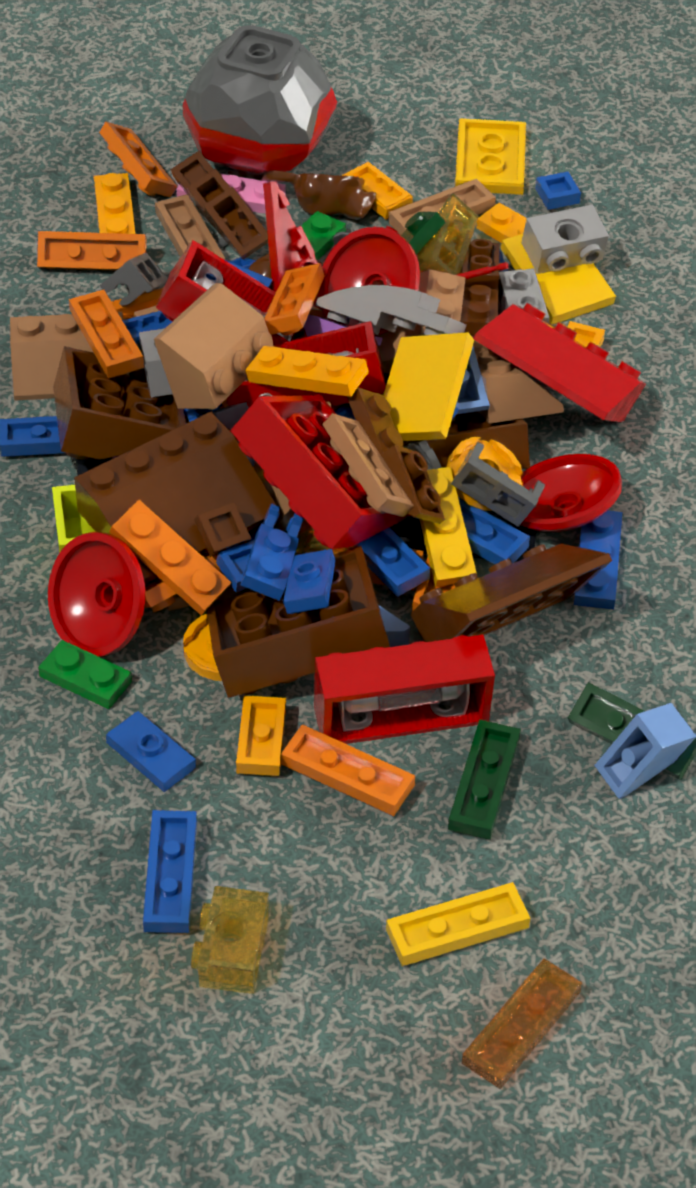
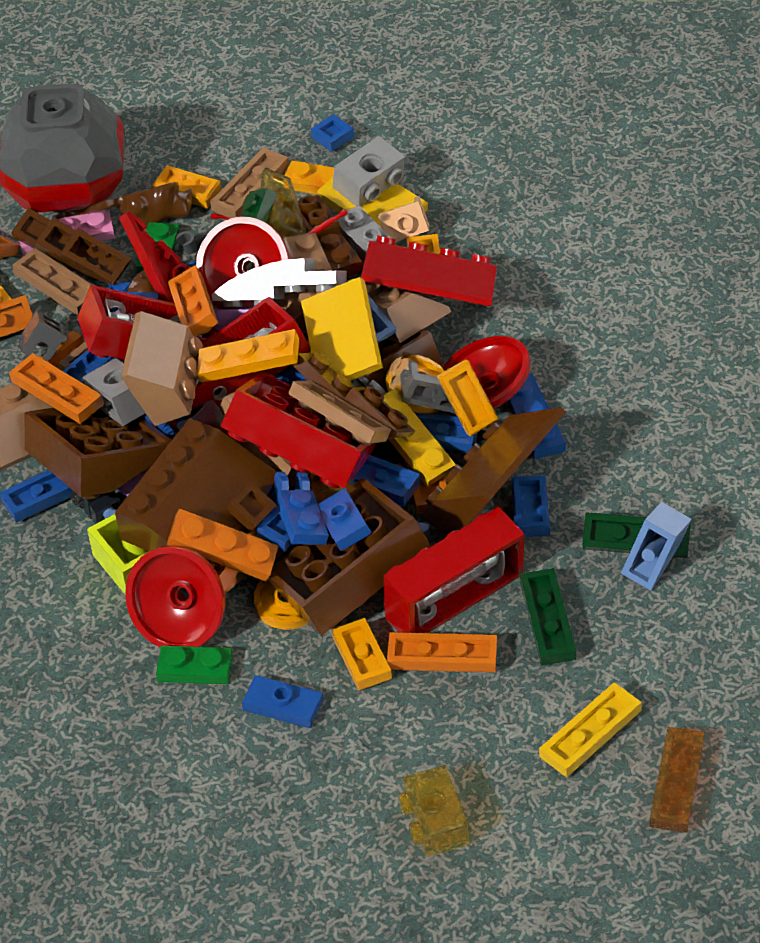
camera: 20 degrees left, 0 degrees up
blue plate [143,810,197,933] -> none
yellow tile [455,118,526,195] -> none
none -> light nougat bracket [378,196,429,242]
none -> light orange tile [436,359,499,436]
none -> blue plate [511,475,550,537]

